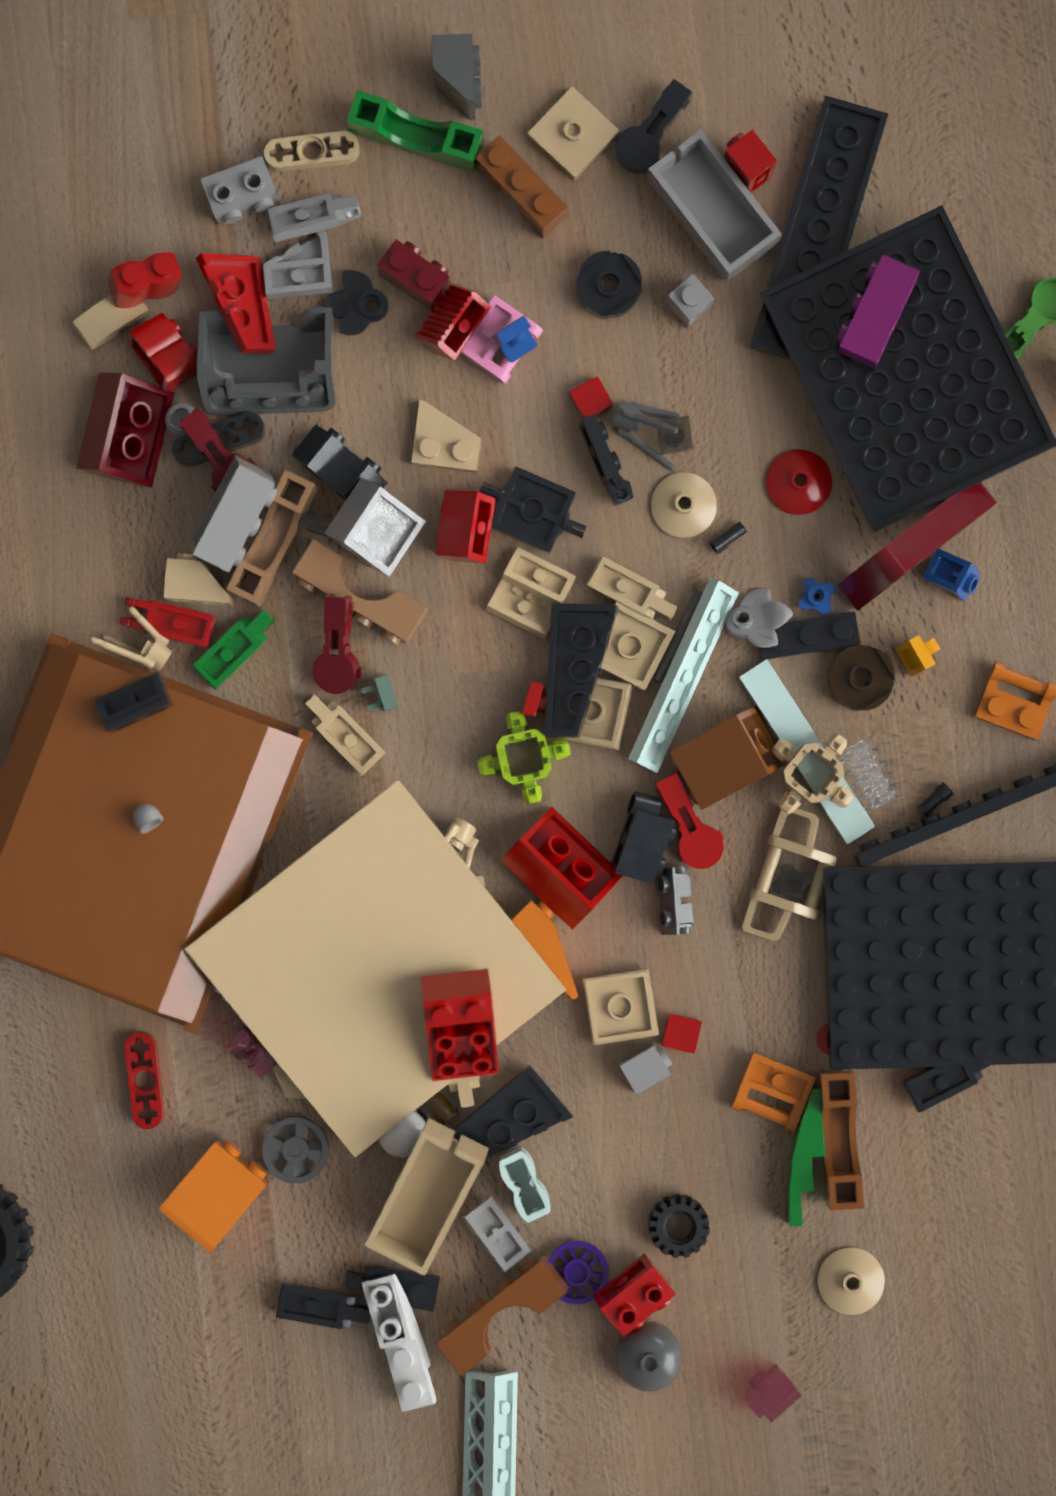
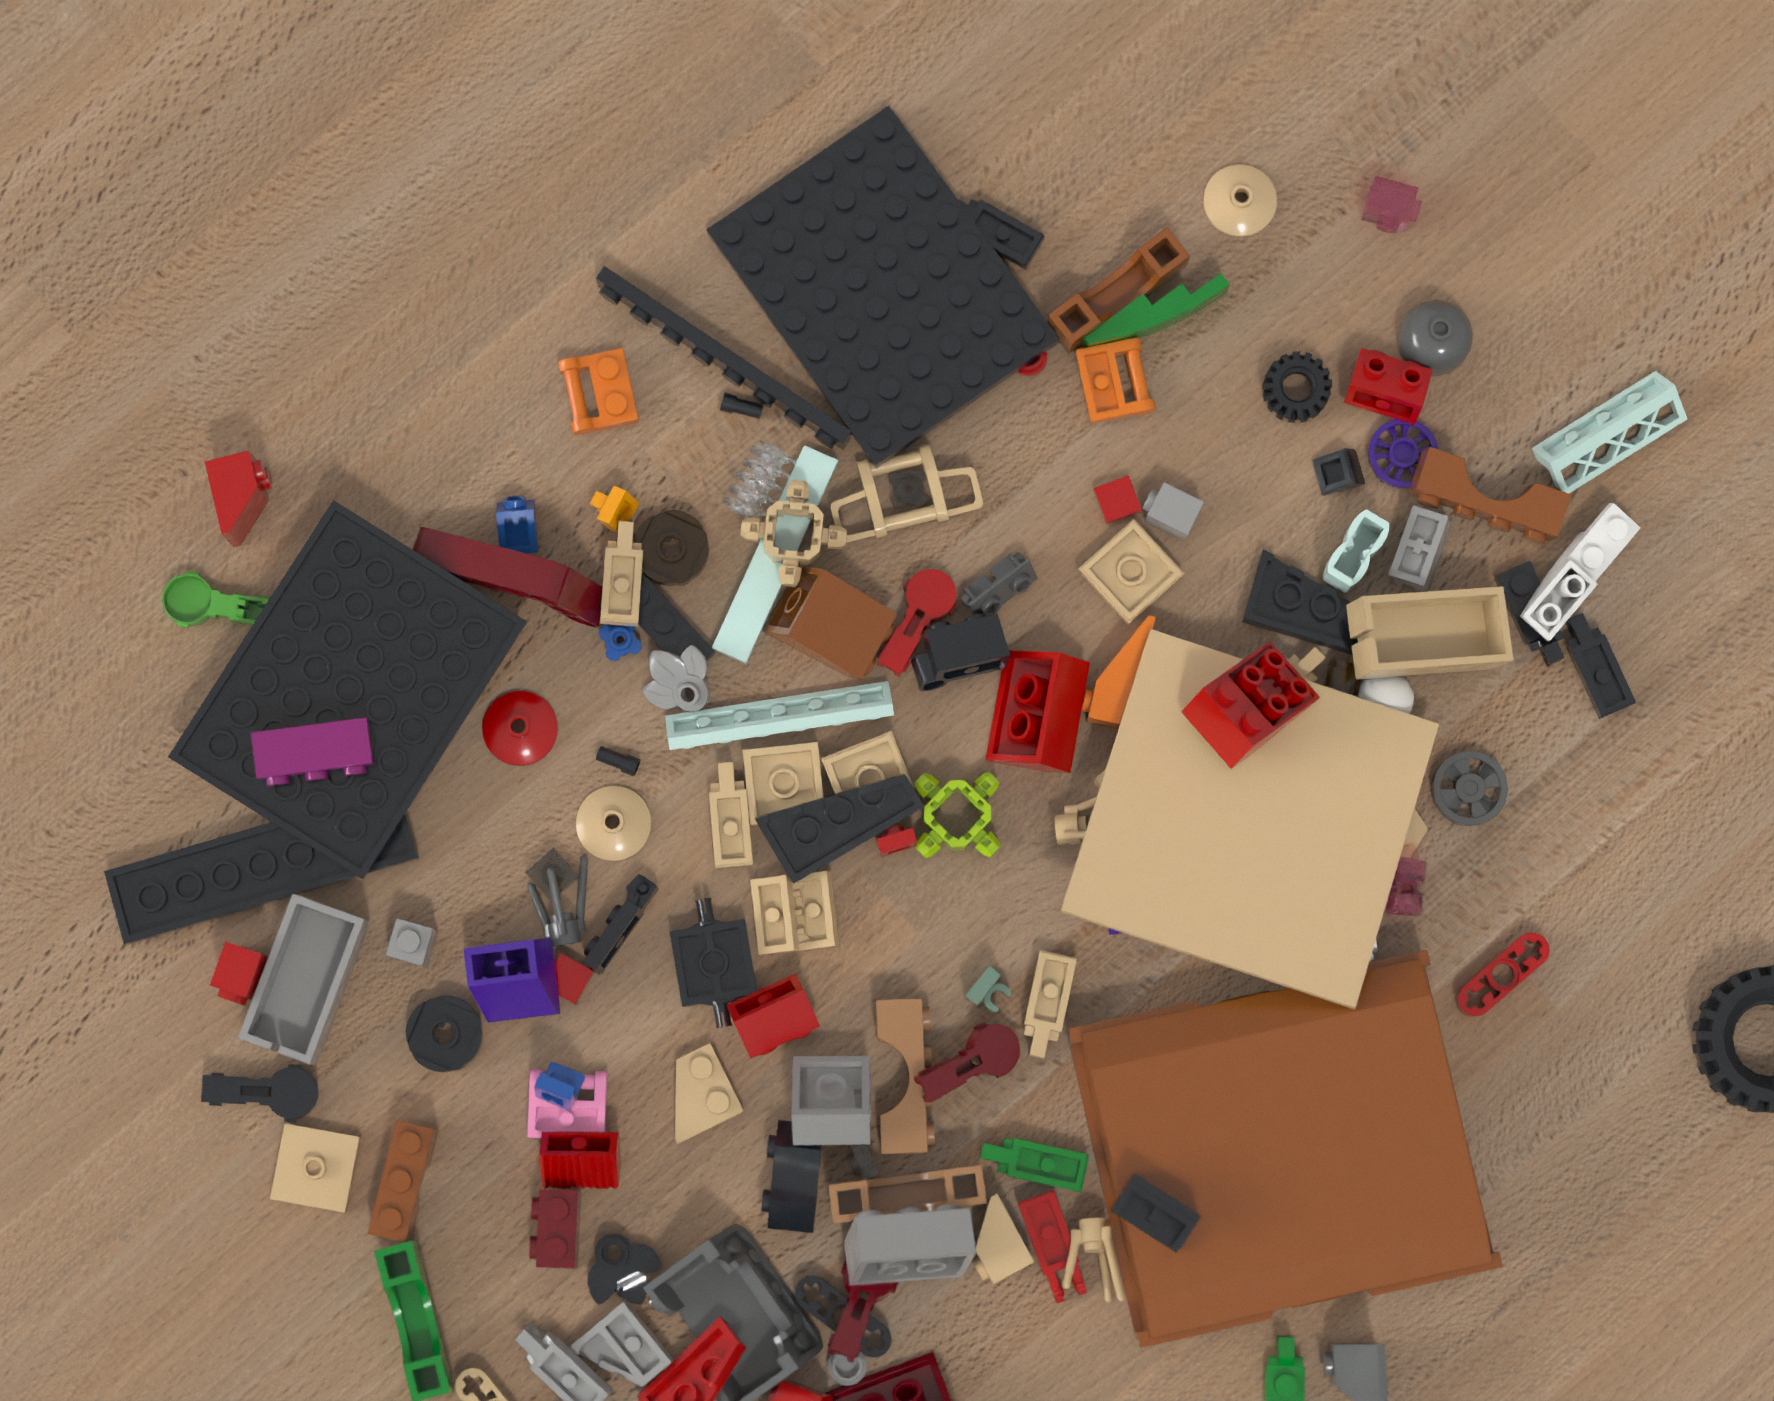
camera: 130 degrees left, 5 degrees down
light grey hinge [133,804,164,833] -> none
orange slope [158,1139,270,1253] -> none
dark grey slope [432,34,482,120] -> none
dark grey bar [653,590,703,684] -> none
none -> dark purple slope [463,938,561,1022]
none -> tan hinge [600,521,643,627]
none -> black slope [1312,448,1365,496]

